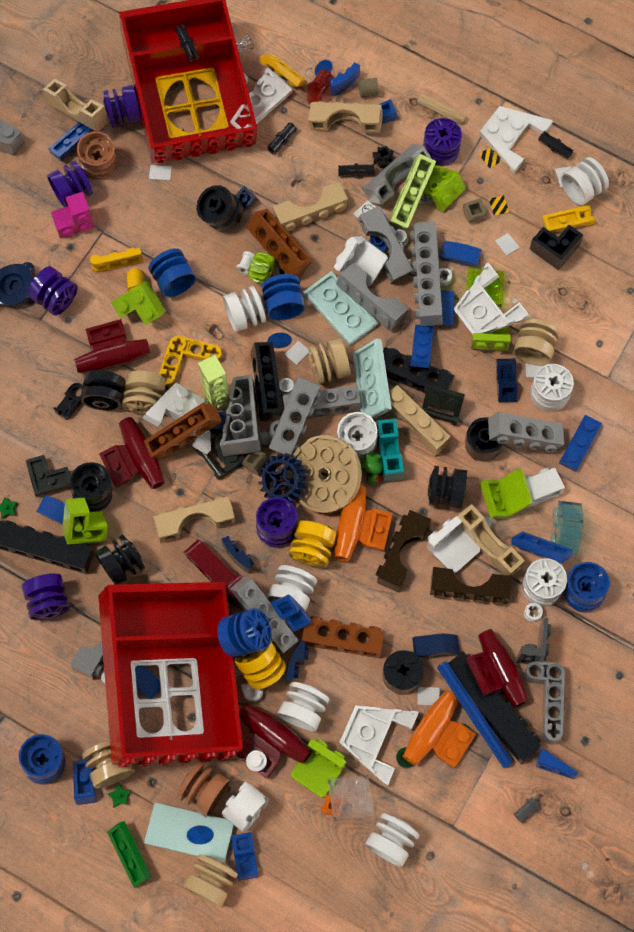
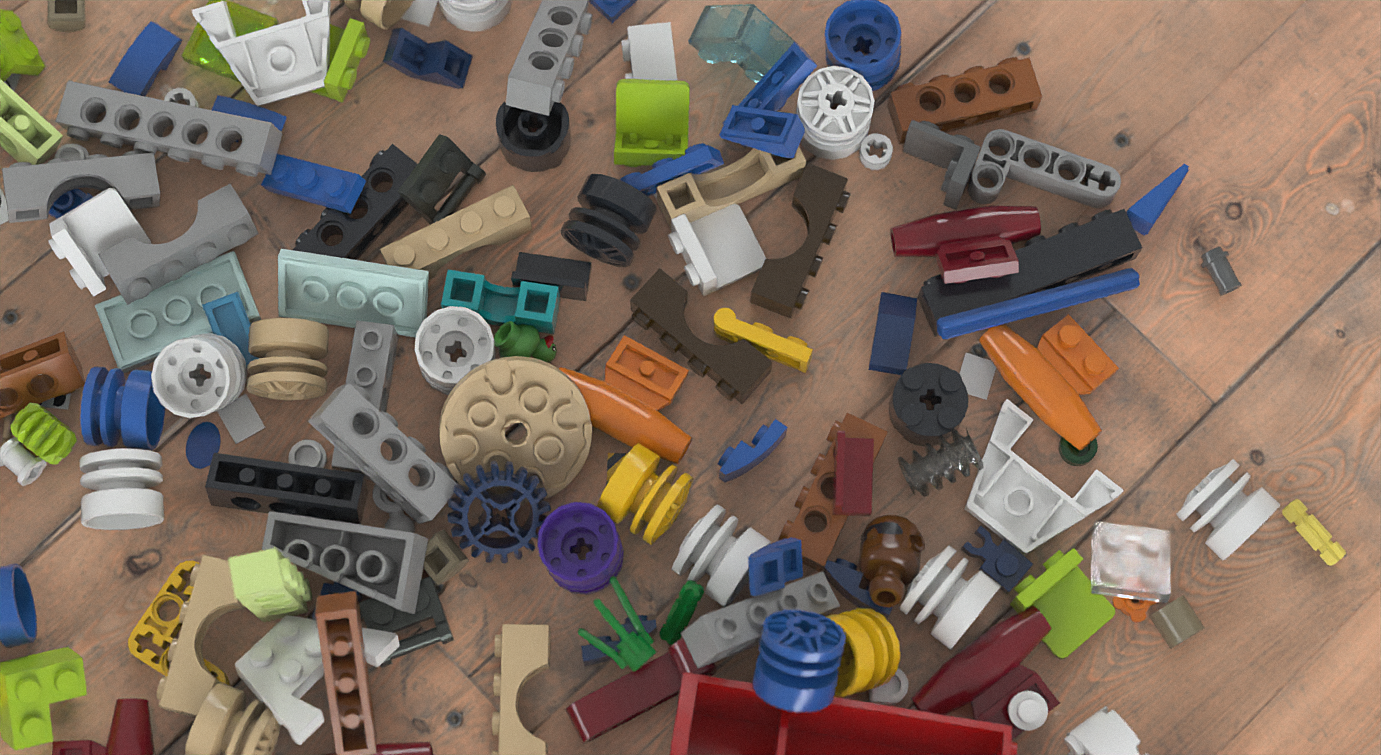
camera: 75 degrees left, 5 degrees up
none -> white wheel [151,333,247,418]
none -> tan arch [157,555,245,717]
none -> dark azure tile [202,292,259,368]
none -> black panel [511,252,592,301]
none -> green plant [578,576,657,672]
none -> blue plate [620,143,724,197]
none -> green axle [659,580,704,645]
none -> yellow plate [714,307,813,373]
none -> blue slope [717,419,787,482]
none -> blue slope [719,105,805,158]
none -> dark red panel [832,431,874,517]
none -> reddish brown piece [859,515,925,607]
none -> dark orange brick [887,57,1042,145]
none -> clear smoke piece [898,428,984,497]
none -> dark blue plate [961,526,1033,594]
none -> dark tan brick [1150,595,1205,649]
none -> light yellow axle [1282,499,1346,566]

